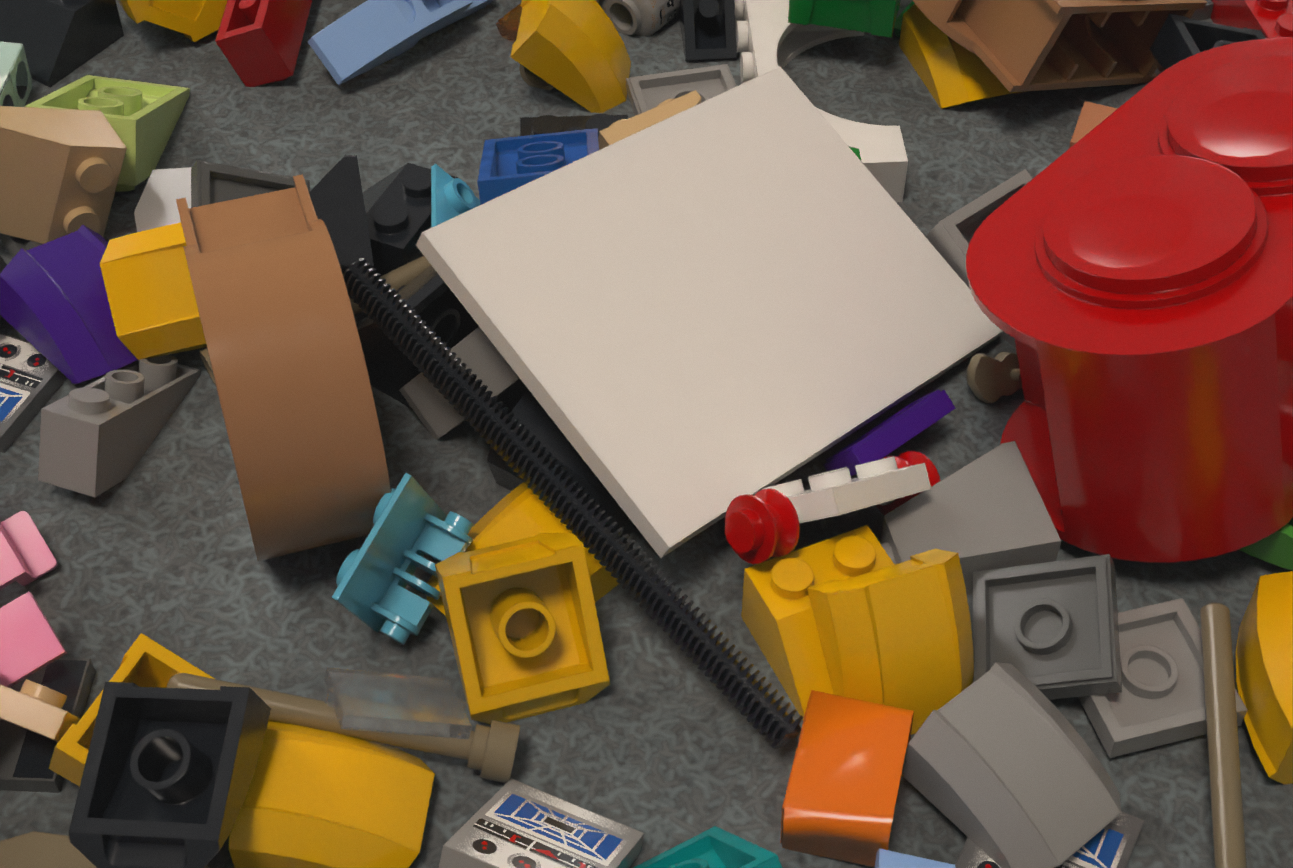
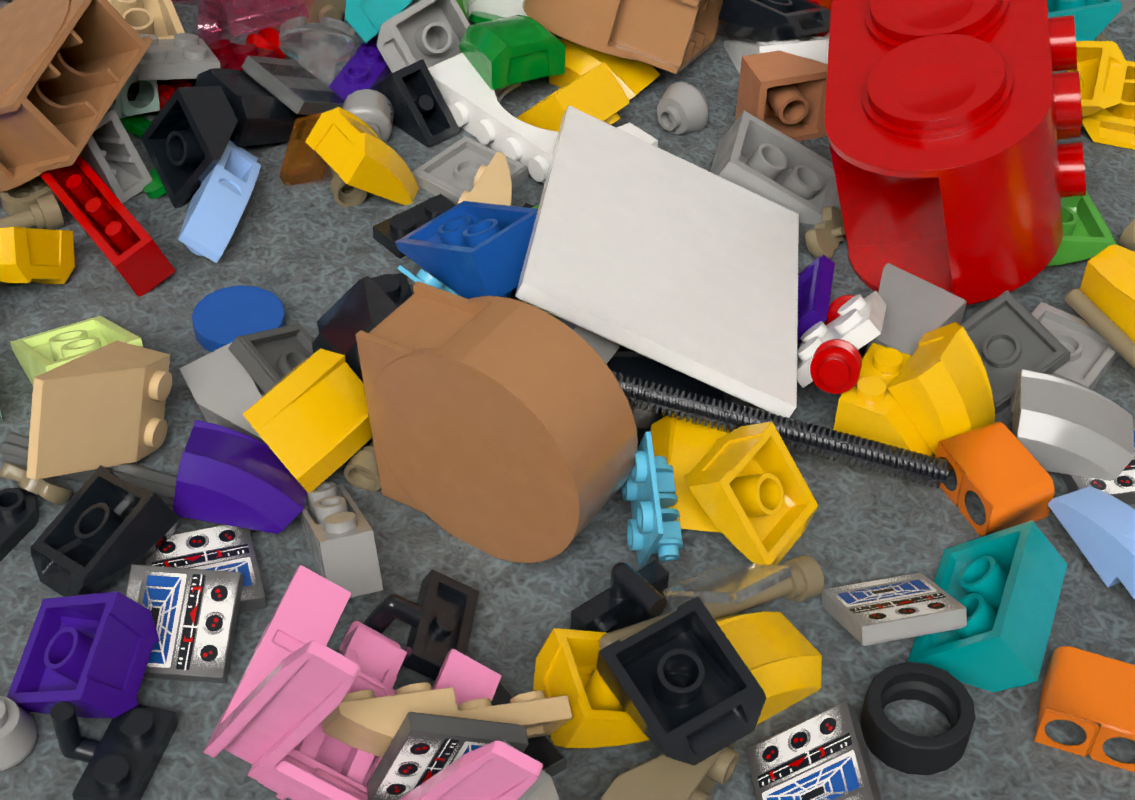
camera: 40 degrees left, 5 degrees down
none -> blue tile [192,285,286,352]
none -> black plate [363,569,479,680]
none -> yellow slope [516,61,630,132]
none -> black plate [570,560,669,633]
none -> light grey cone [657,82,709,135]

